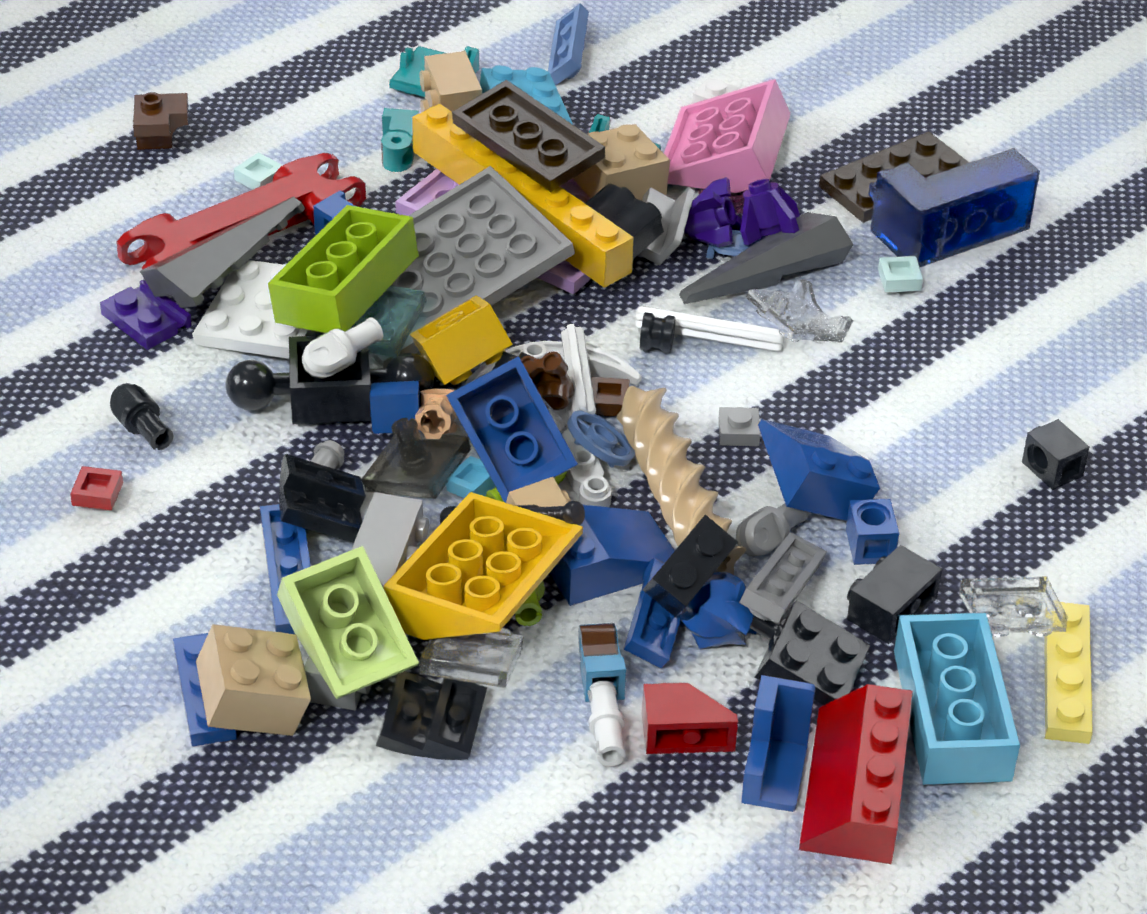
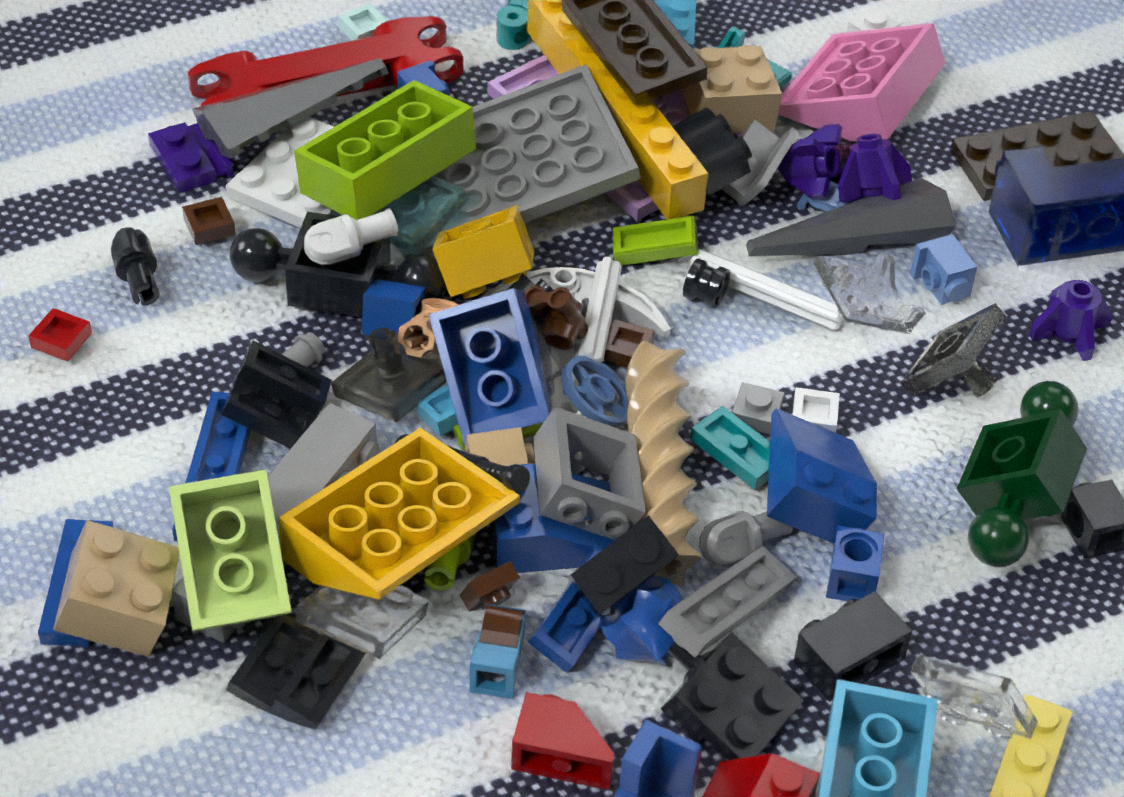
camera: 15 degrees right, 5 degrees up
white pin [587,681,626,766] -> none
light aqua plate [878,256,923,293] -> none
none -> reddish brown plate [182,197,236,245]
none -> reddish brown plate [460,561,520,611]
none -> light grey window [533,407,646,540]
none -> lime tile [613,216,698,266]
none -> teal plate [690,406,770,490]
none -> white plate [792,388,840,433]
none -> clear smoke tile [900,303,1006,398]
none -> medium blue brick [910,234,977,305]
none -> dark green brick [957,381,1087,567]
none -> dark purple brick [1029,280,1113,361]

